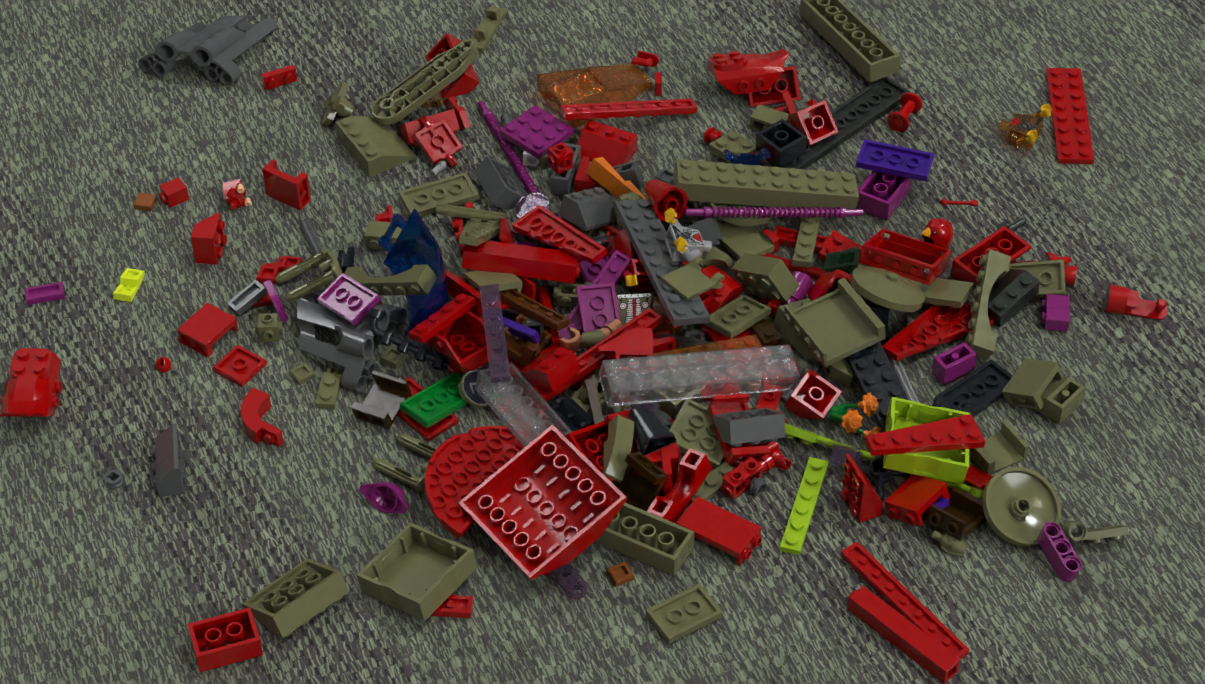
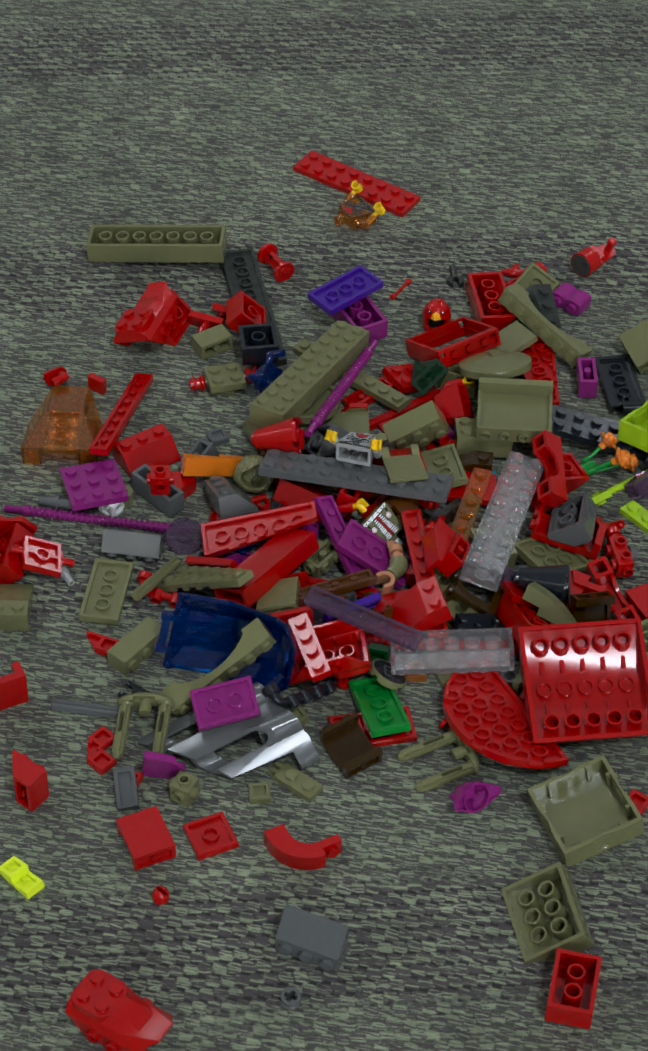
camera: 60 degrees left, 0 degrees up
none -> red arch [532,430,568,509]

